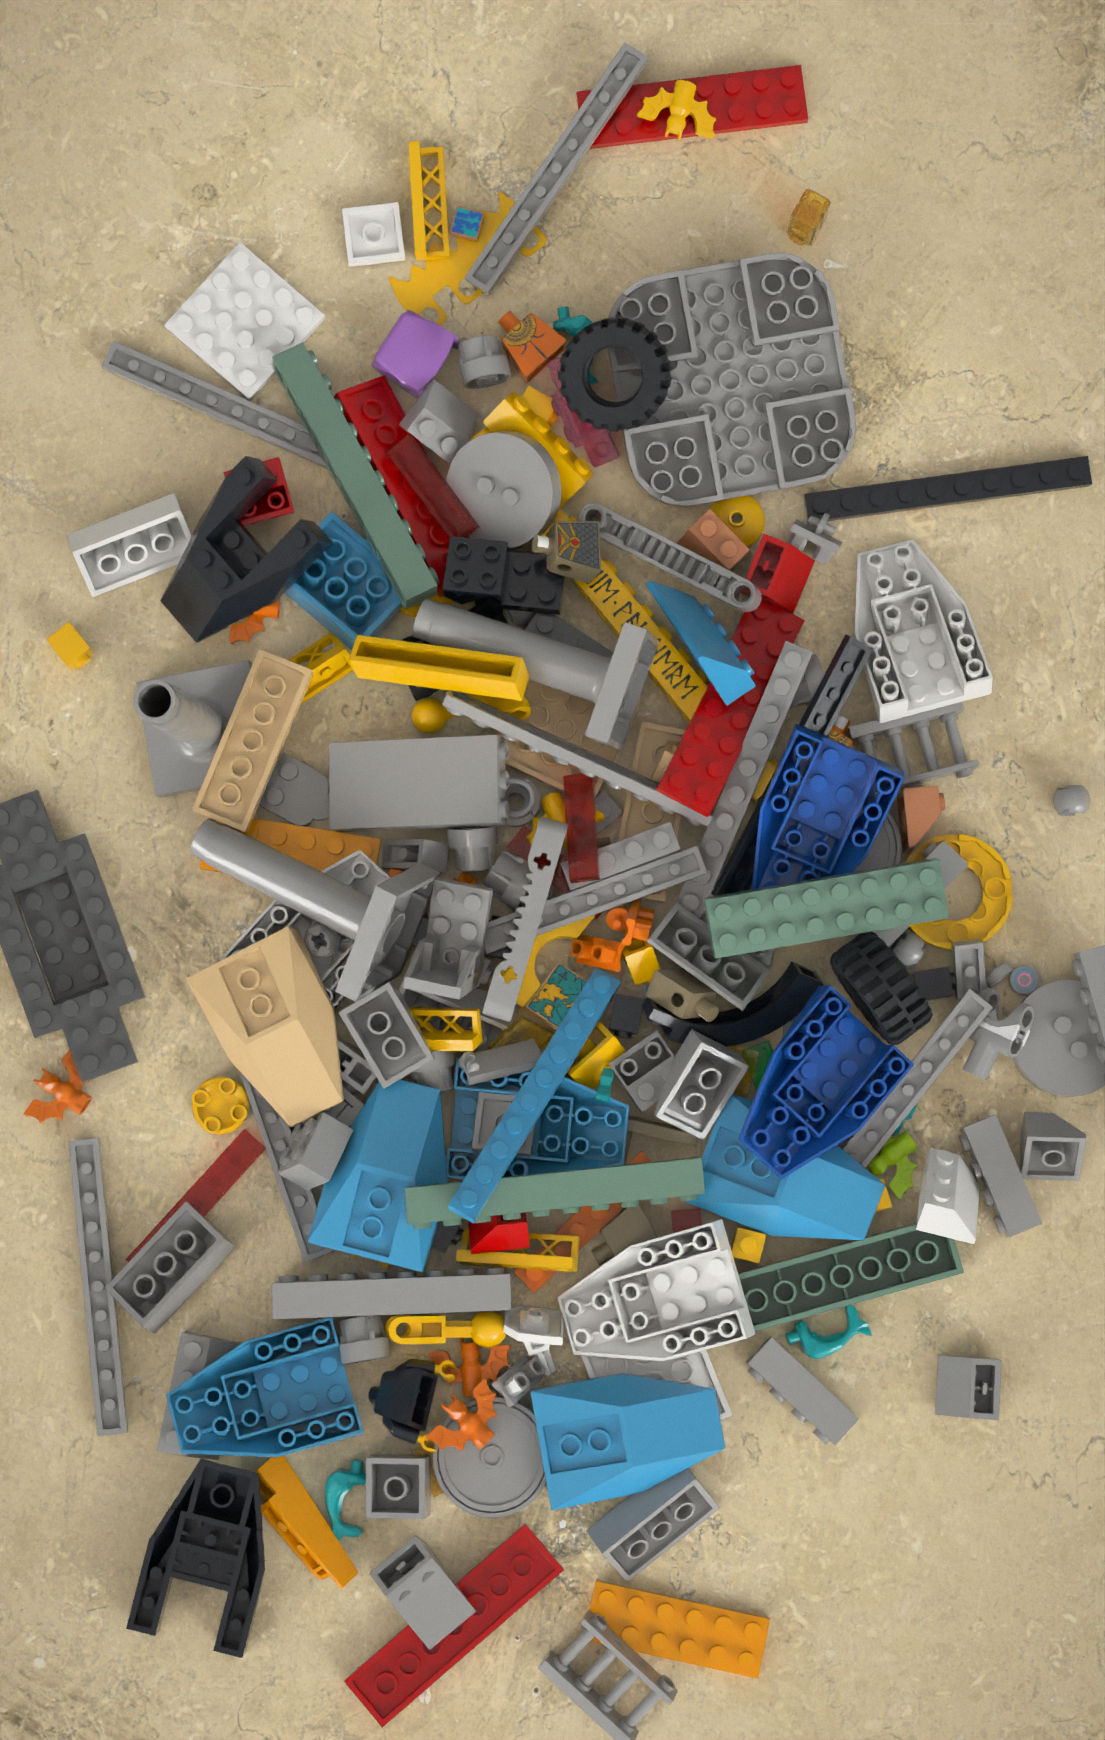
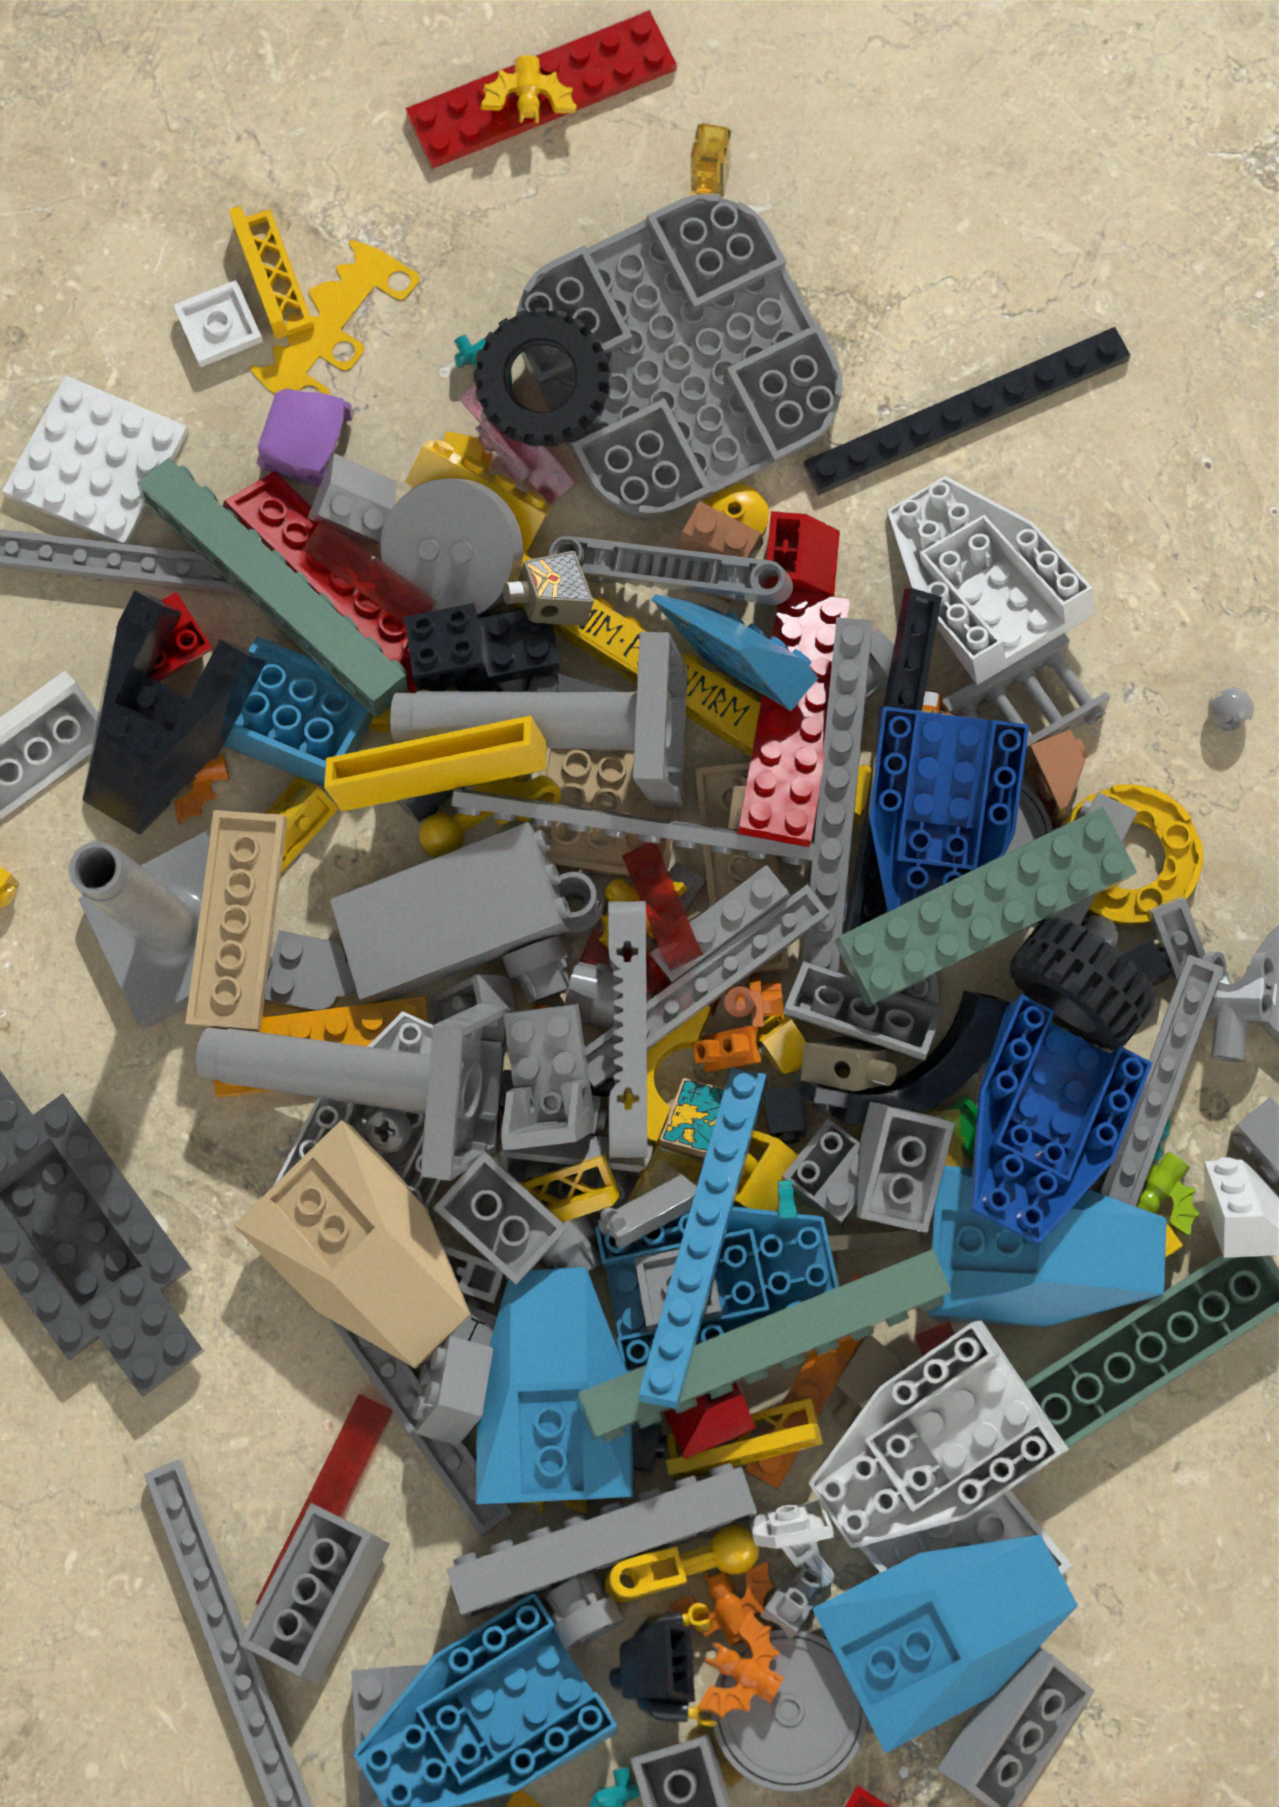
camera: 10 degrees left, 10 degrees down
orange animal [24,1049,92,1124] -> none
yellow dish [192,1076,250,1135] -> none
tile [449,206,485,242] -> none
light grey piece [459,335,511,389] -> none
light grey plate [464,43,649,296] -> none
orange torso [498,311,567,384] -> none
yellow brick [731,1227,766,1264] -> none
light grey brick [746,1336,859,1445] -> none
teal animal [785,1305,872,1359] -> none
light grey hips [789,513,842,565] -> none
light grey tile [985,962,1013,988] -> none
light grey tile [1009,965,1039,995] -> none

